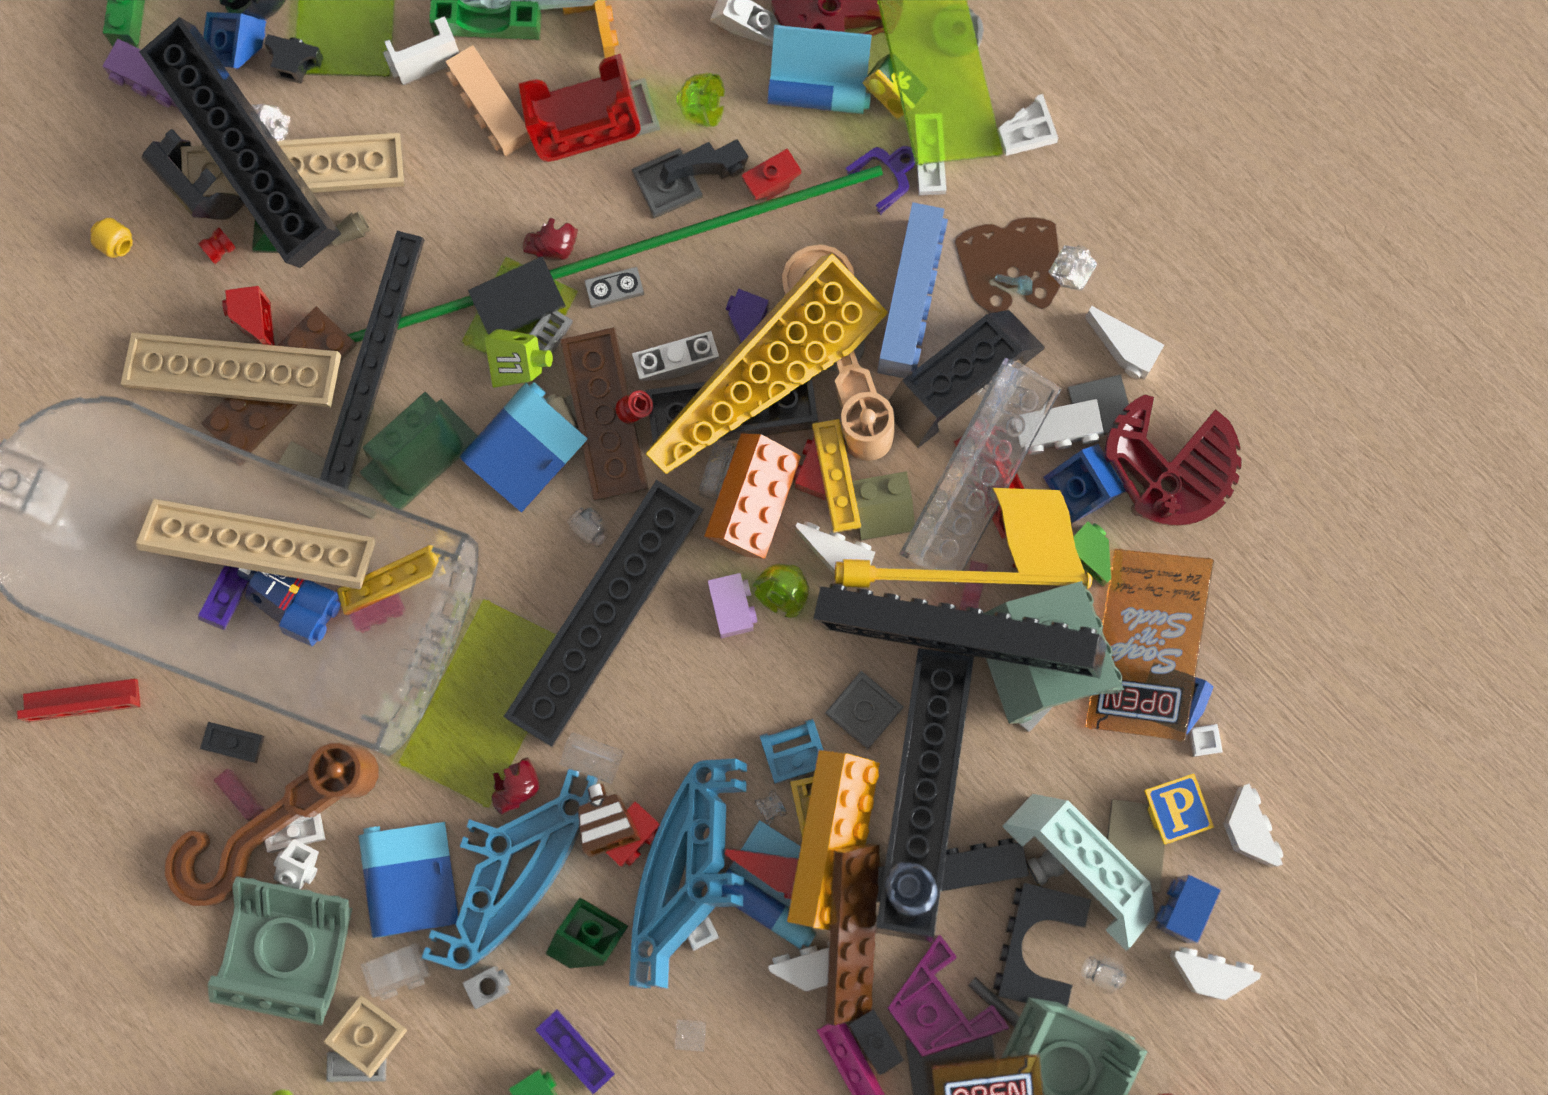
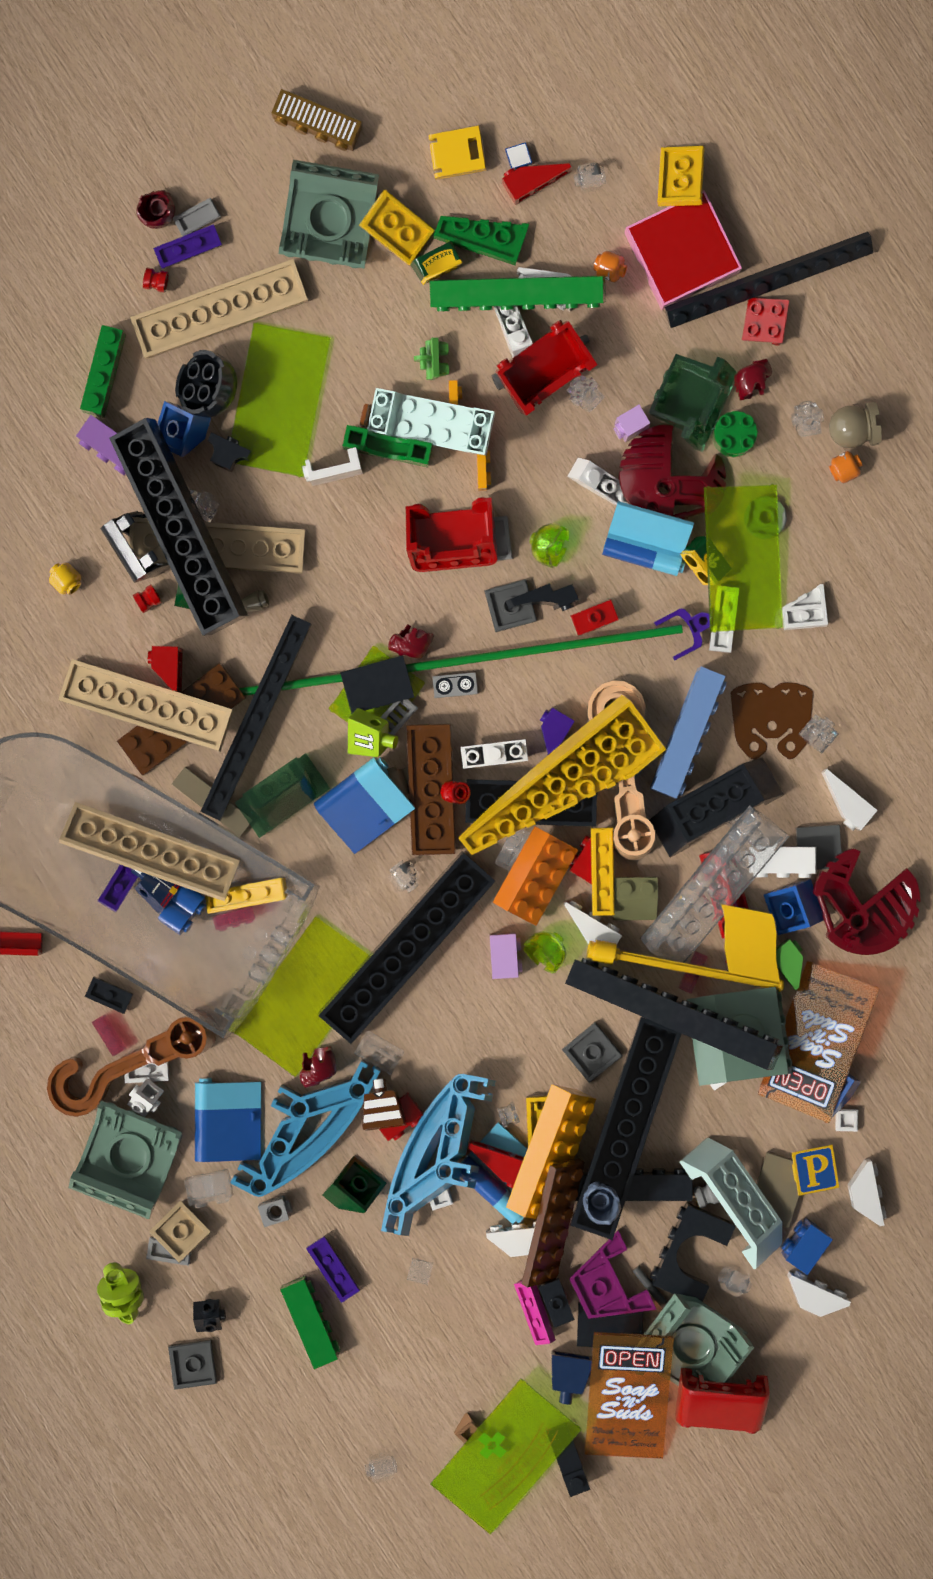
camera: 10 degrees right, 10 degrees up
light nougat brick [446,45,531,157] -> none
dark azure plate [759,718,823,784] -> none
clear light blue hand [995,274,1032,295] -> none

